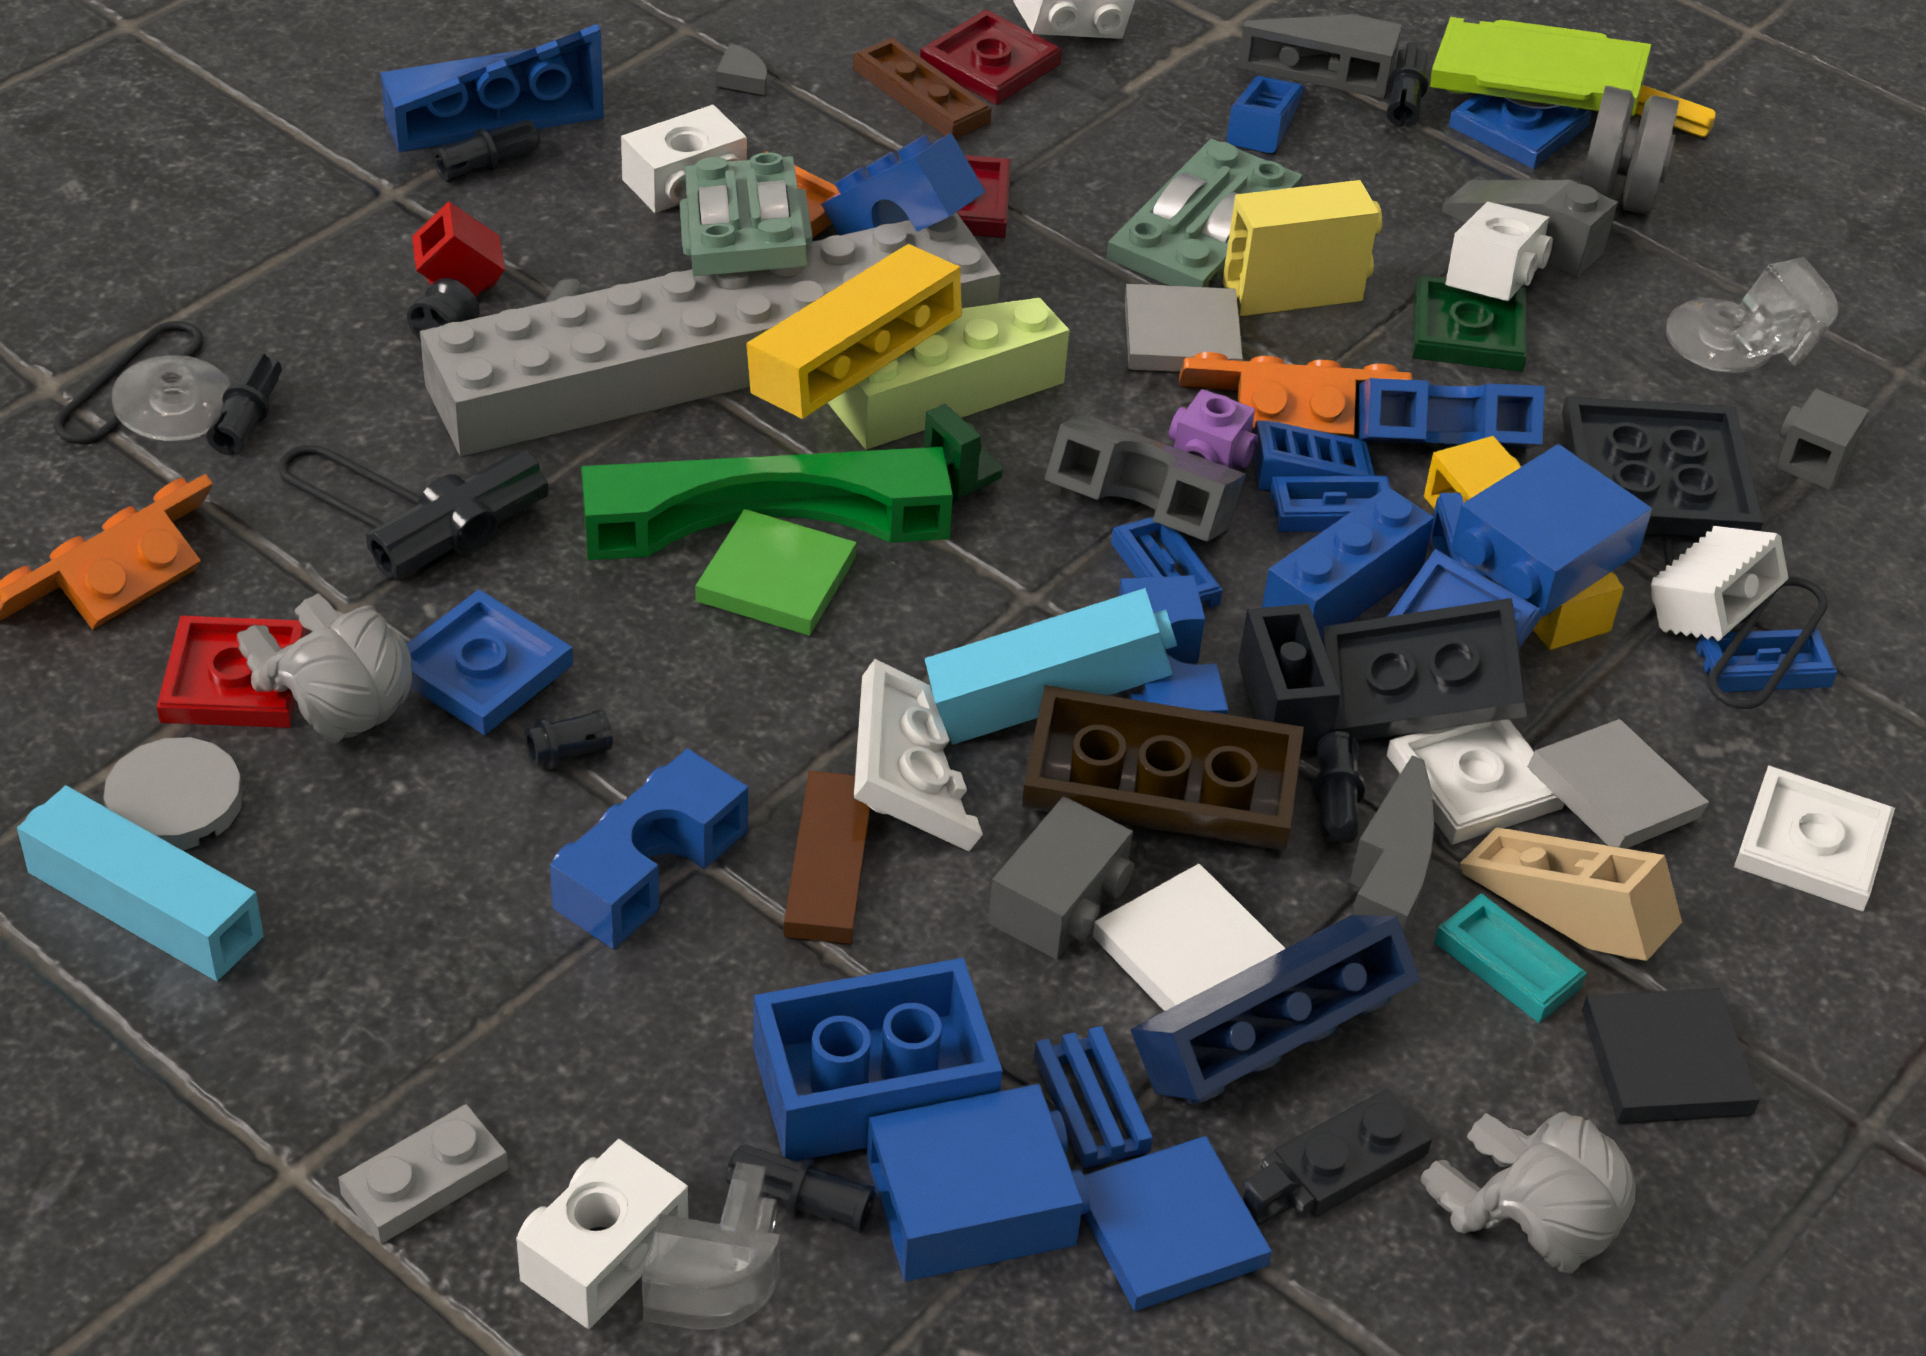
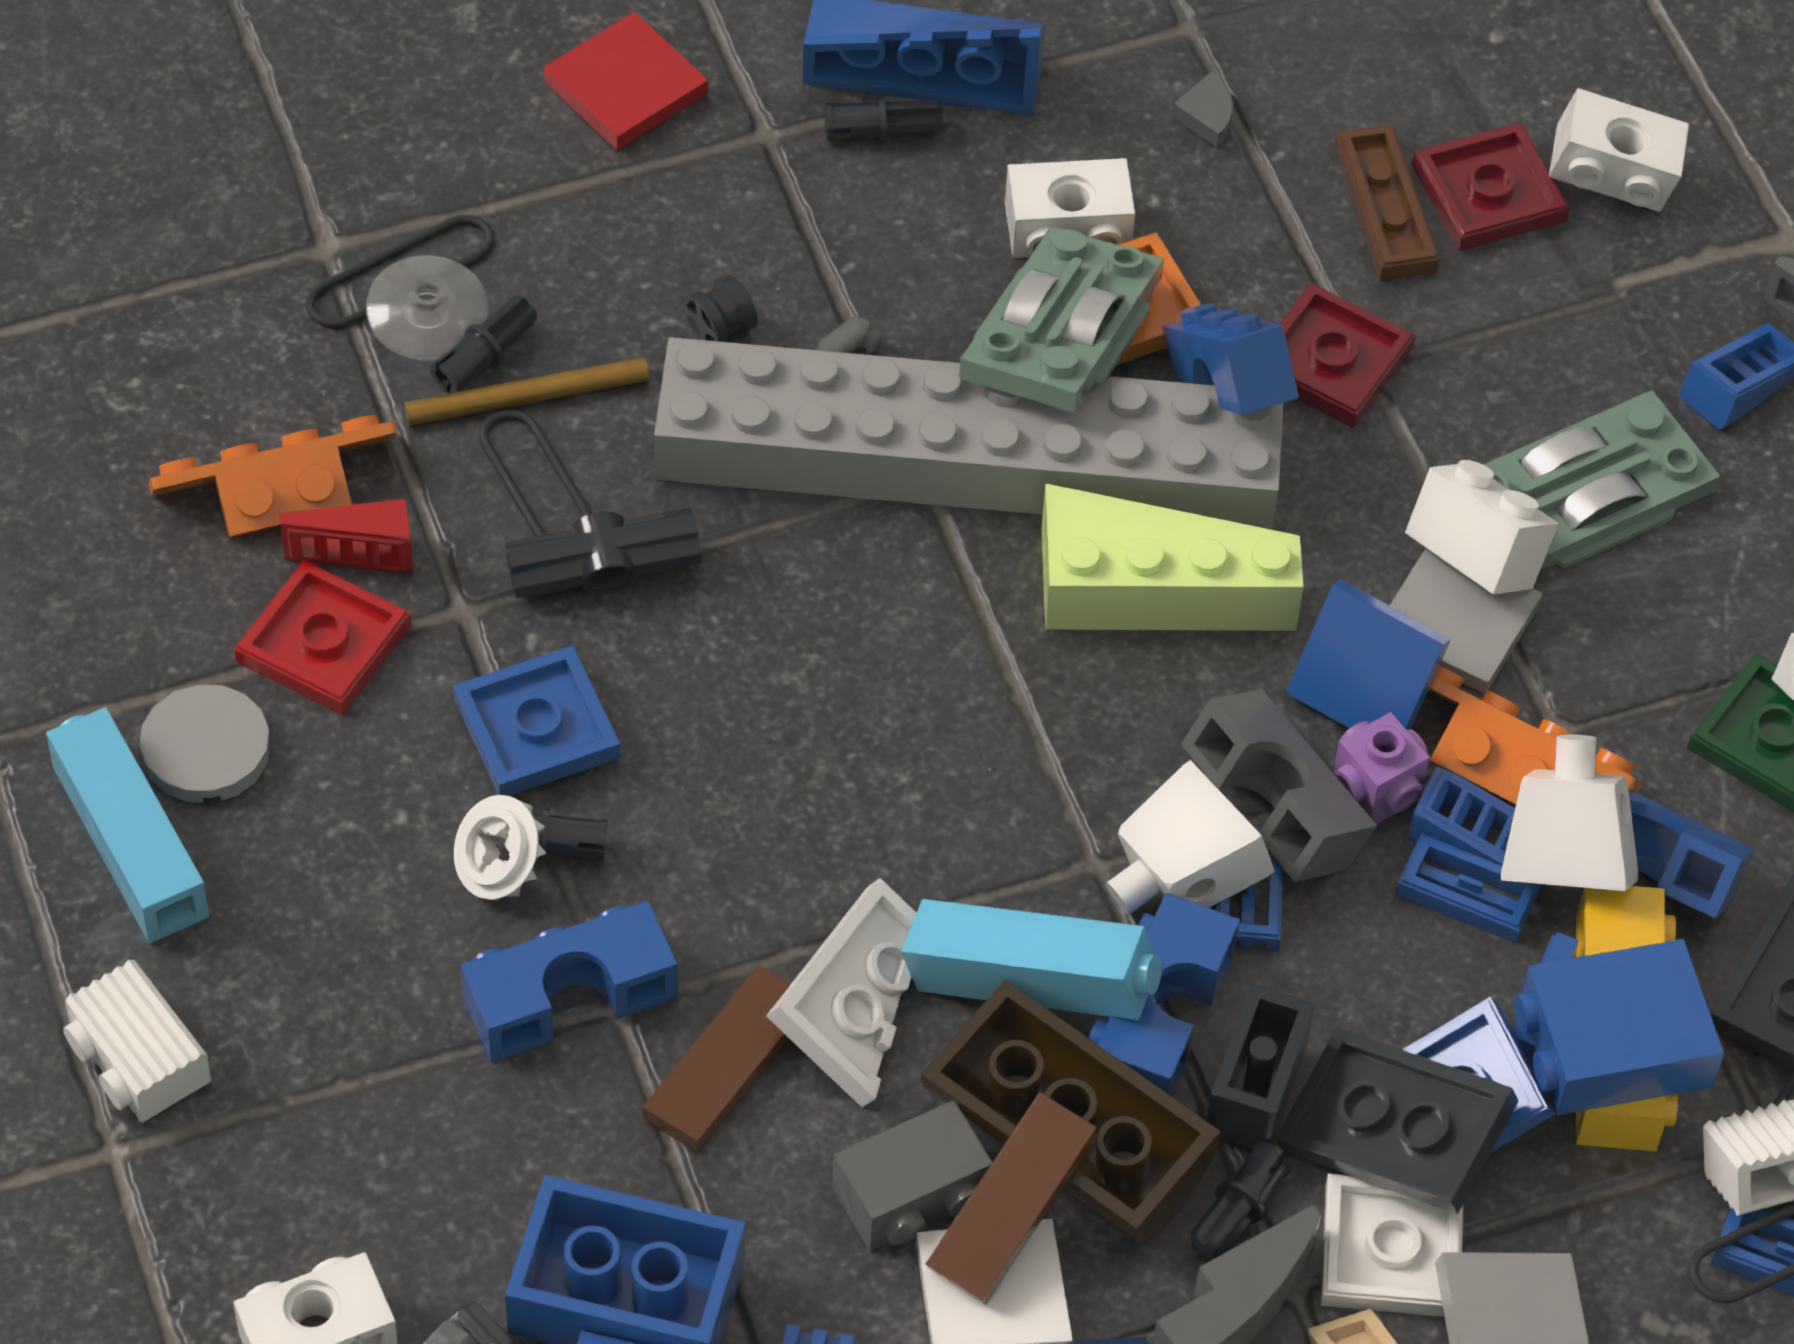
camera: 30 degrees right, 10 degrees up
light grey hair [237,593,412,744] -> none
light grey plate [338,1104,508,1245] -> none
red brick [412,201,505,297] -> none
green arch [581,447,953,560] -> none
bright green tile [695,509,857,636] -> none
yellow brick [746,244,962,419] -> none
dark green bracket [924,404,1003,499] -> none
light yellow brick [1222,180,1382,317] -> none
blue brick [1262,486,1434,642] -> none
none -> white brick [63,960,211,1123]
none -> red slope [279,499,413,572]
none -> pearl gold bar [404,357,649,426]
none -> white gear [454,795,546,901]
none -> red tile [543,12,708,150]
none -> reddish brown tile [925,1092,1100,1305]
none -> white torso [1106,760,1275,915]
none -> blue tile [1285,579,1451,730]
none -> white brick [1405,460,1559,595]
none -> white torso [1501,735,1638,891]

